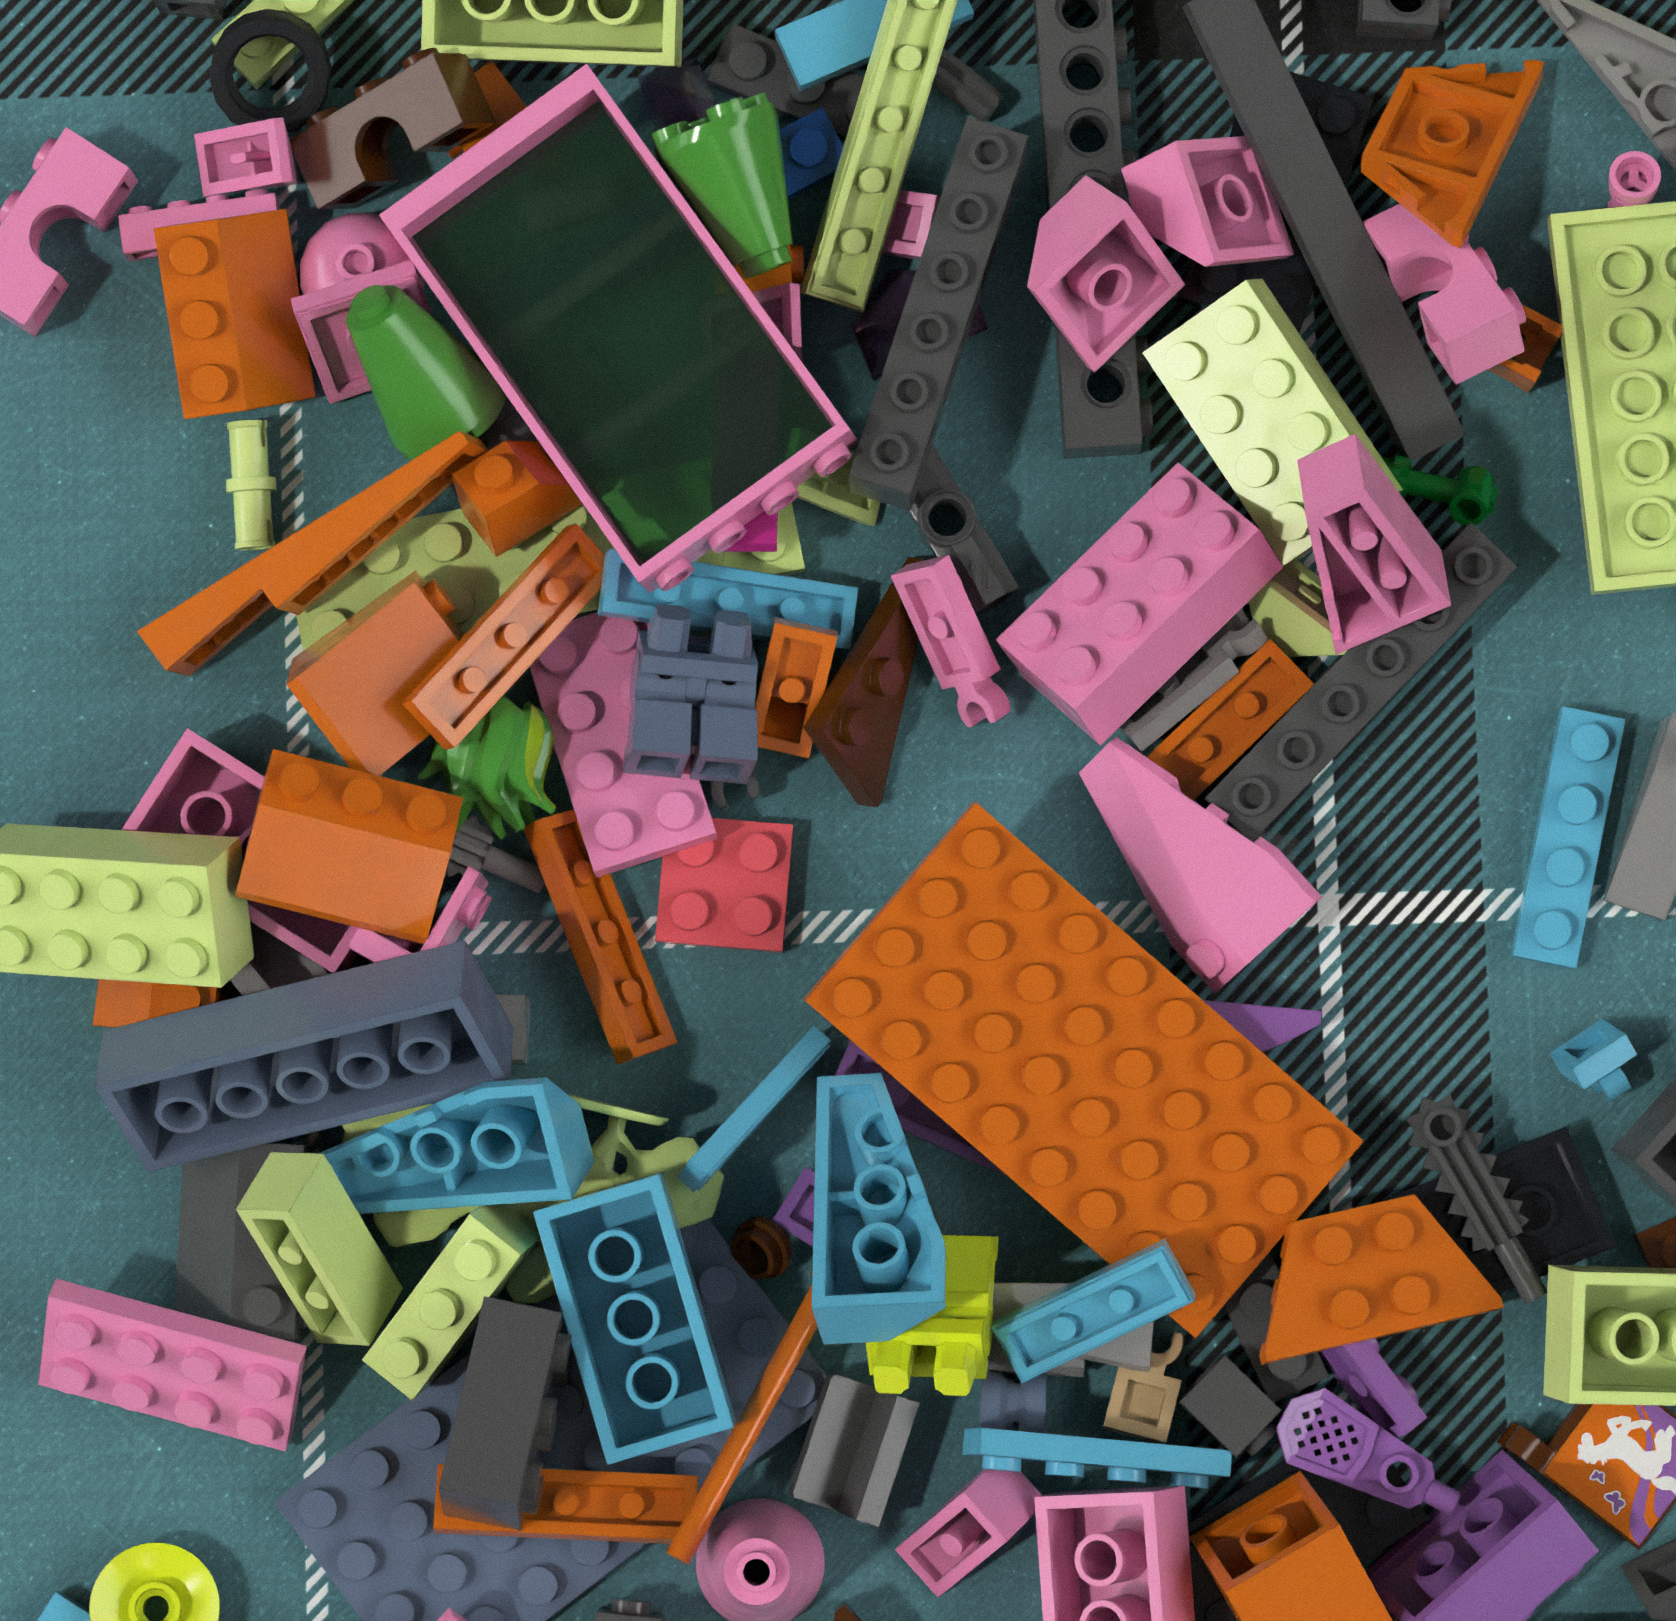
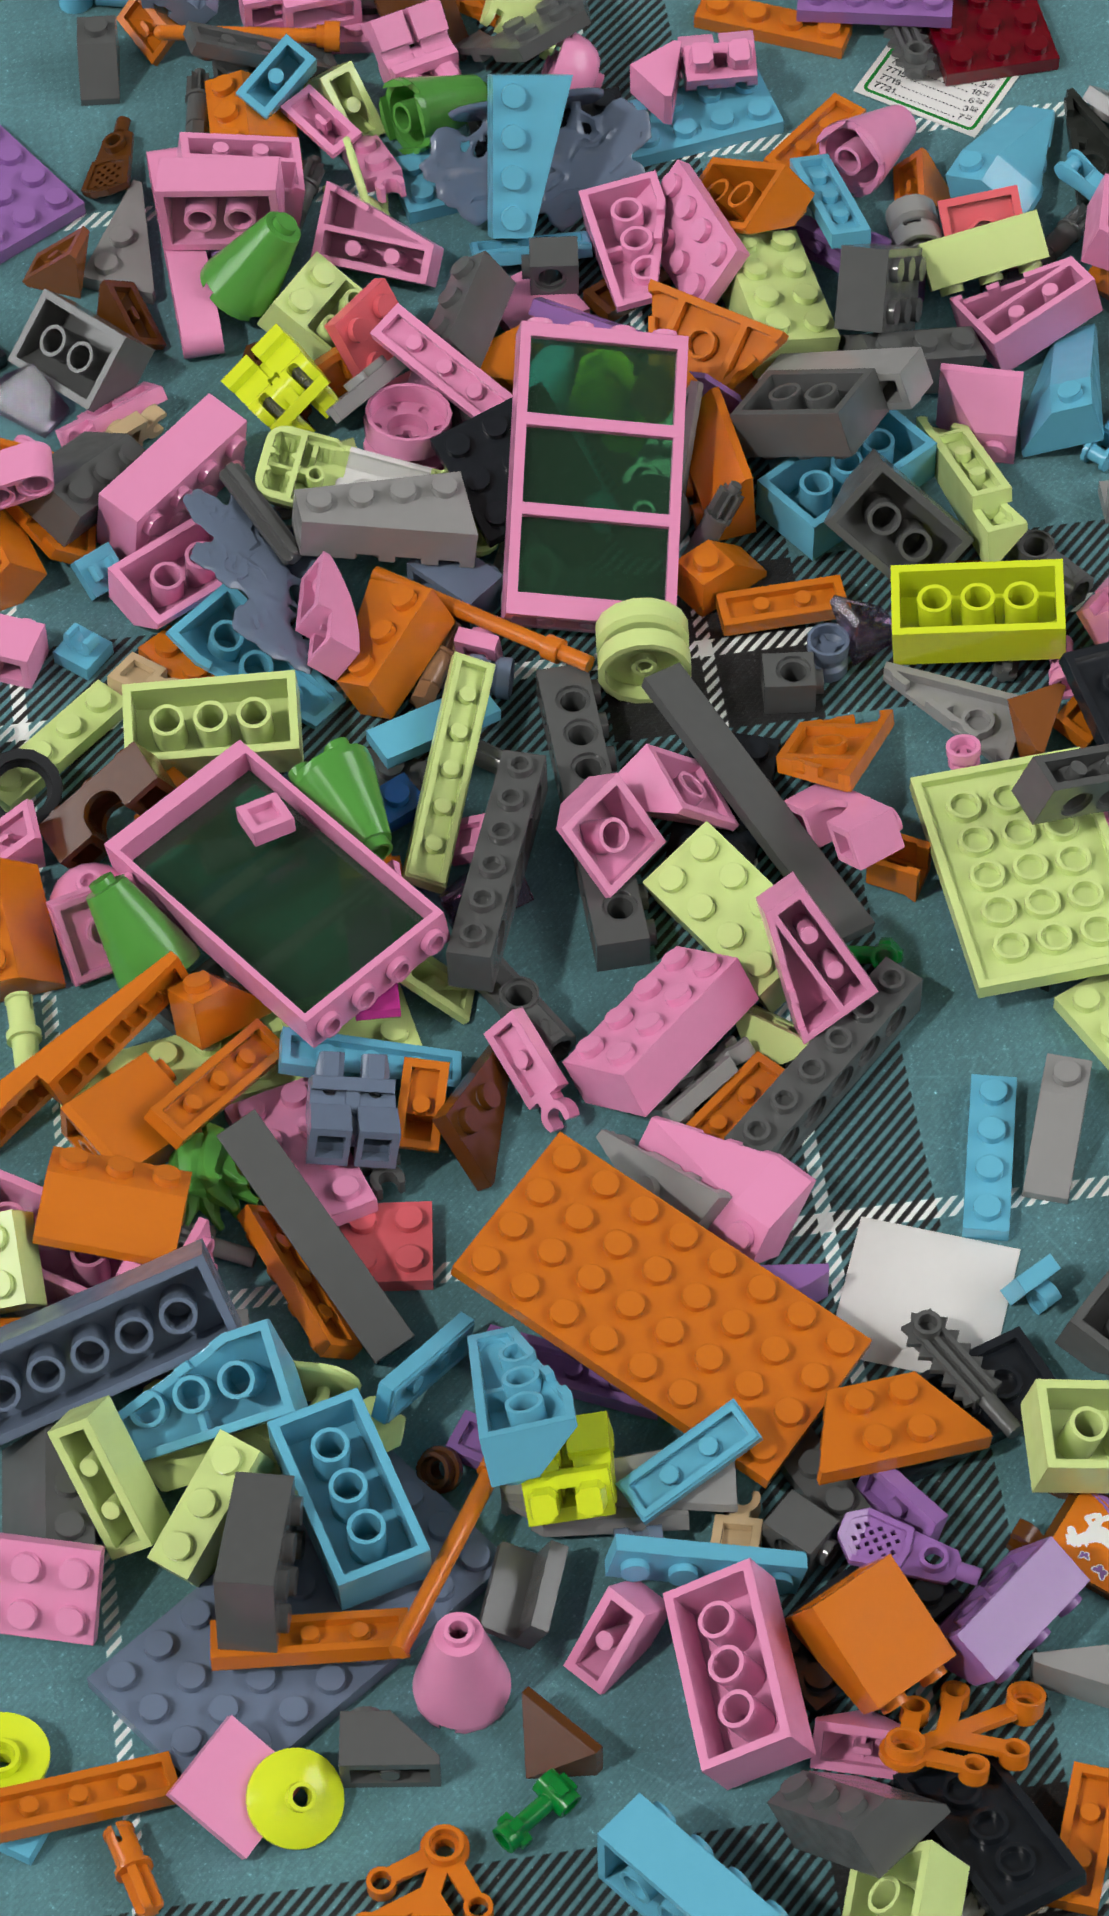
camera: 10 degrees left, 30 degrees down
none -> dark grey slope [216,1109,415,1365]
none -> bright pink plate [236,792,296,847]
none -> light grey wing [596,1129,732,1229]
none -> white sticker [836,1216,1021,1373]

